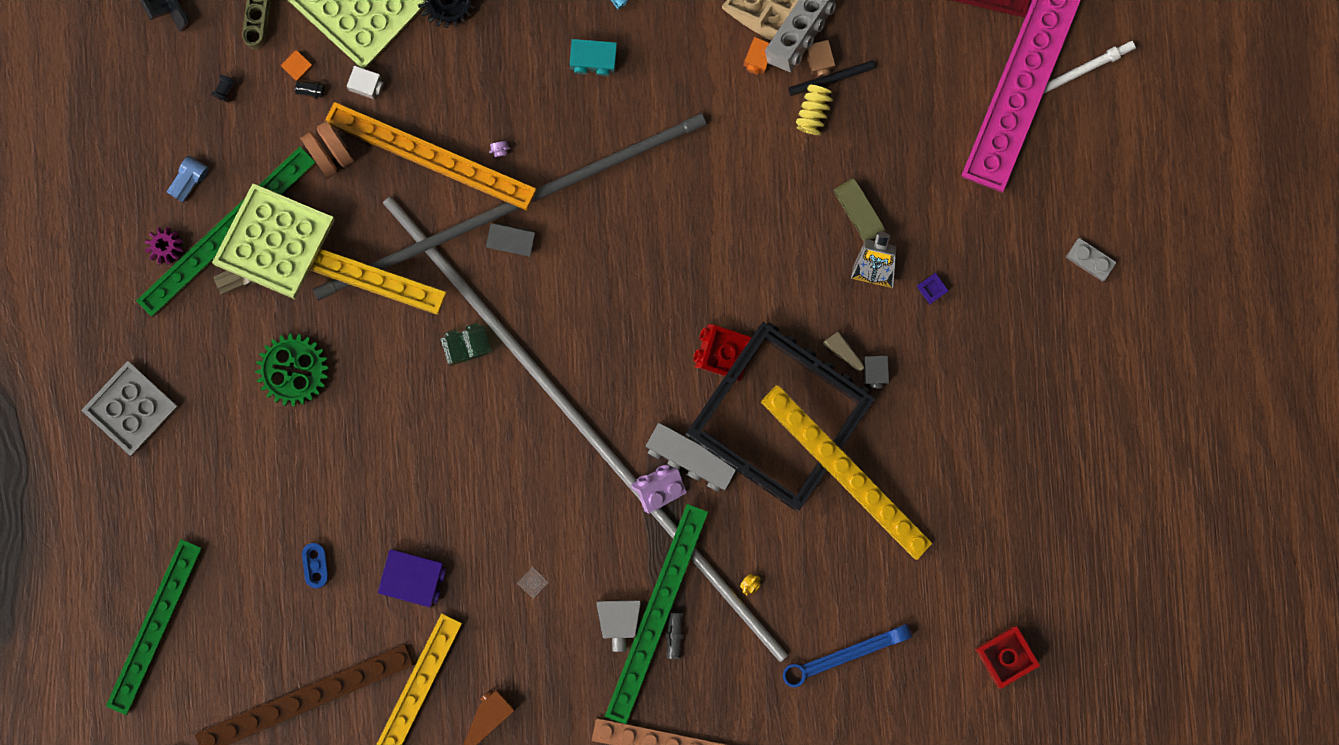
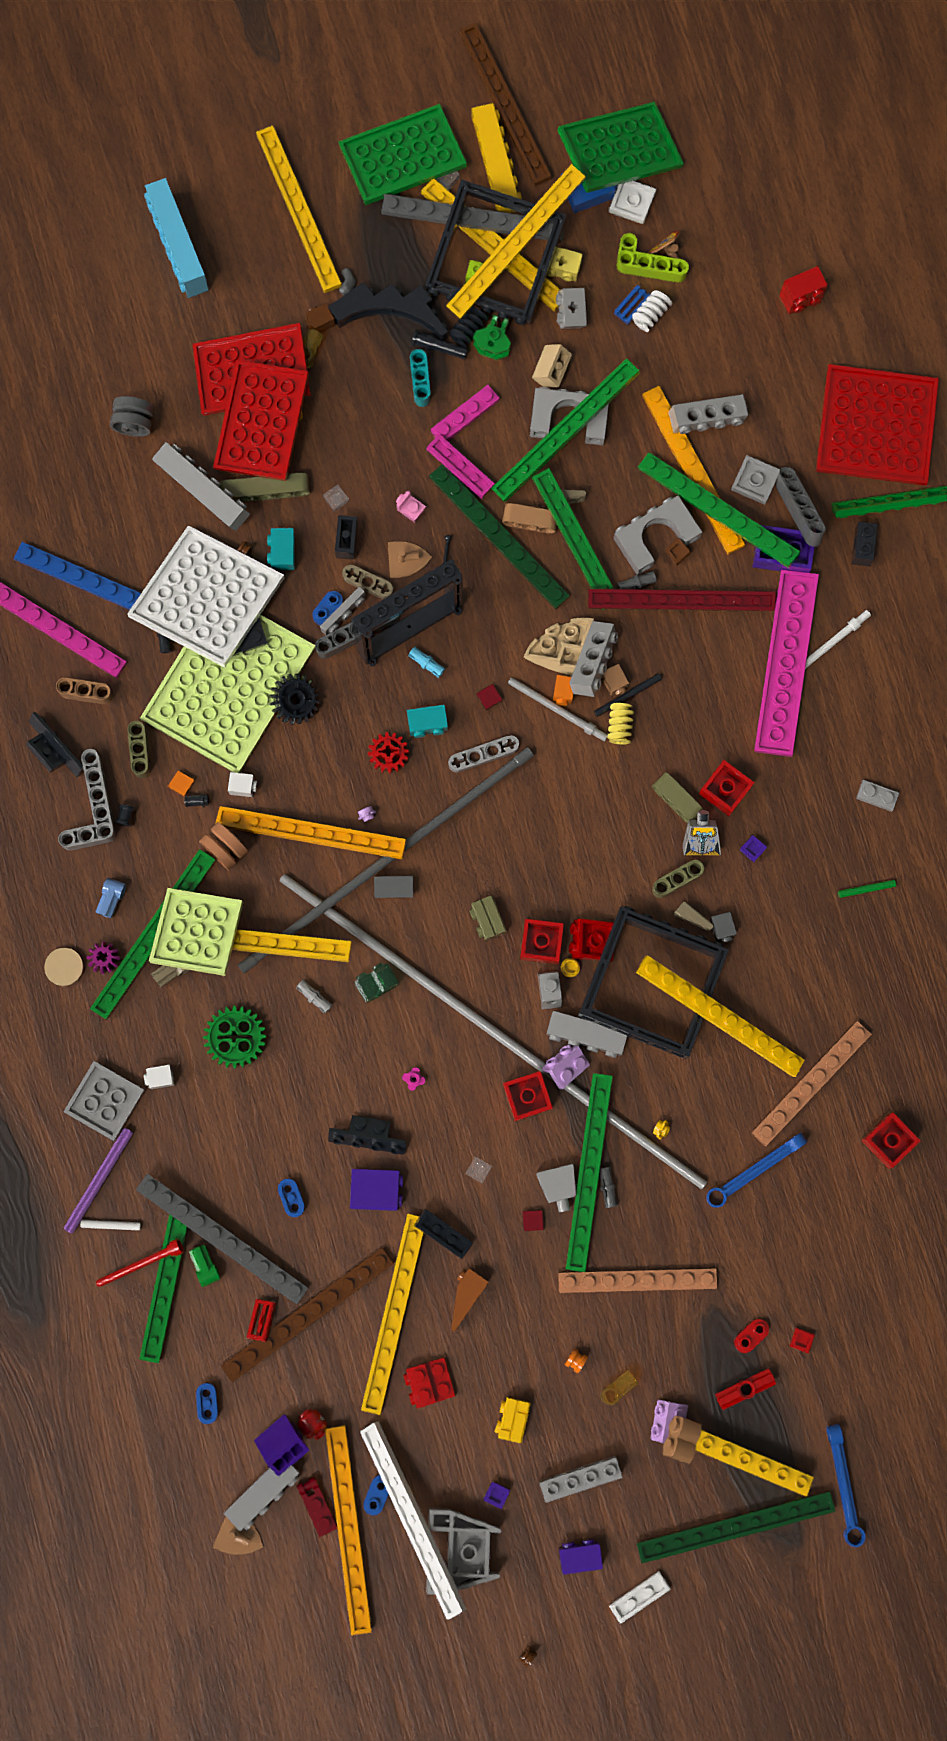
camera: 15 degrees left, 5 degrees down
none -> tan tile [44,948,84,987]
none -> light grey beam [58,749,116,851]
none -> medium lavender axle [64,1128,133,1233]
none -> white bar [81,1220,141,1230]
none -> red piece [96,1238,184,1287]
none -> dark grey plate [136,1174,308,1304]
none -> white brick [144,1065,175,1089]
none -> green piece [189,1245,221,1288]
none -> red tile [246,1299,276,1342]
none -> light grey pin [296,979,333,1014]
none -> black bracket [328,1115,407,1155]
none -> red gear [368,732,409,774]
none -> dark pink plate [402,1067,425,1091]
none -> black plate [414,1209,473,1259]
none -> light grey beam [448,736,519,773]
none -> olive brick [469,896,507,941]
none -> dark red tile [476,684,502,711]
none -> red brick [503,1071,553,1122]
none -> light grey bar [508,677,607,742]
none -> red brick [520,919,564,964]
none -> dark red tile [522,1210,543,1231]
none -> light grey torso [537,971,562,1009]
none -> yellow plate [561,958,580,978]
none -> olive beam [652,860,704,898]
none -> red brick [699,760,754,816]
none -> nougat plate [751,1021,872,1146]
none -> green bar [838,880,896,898]

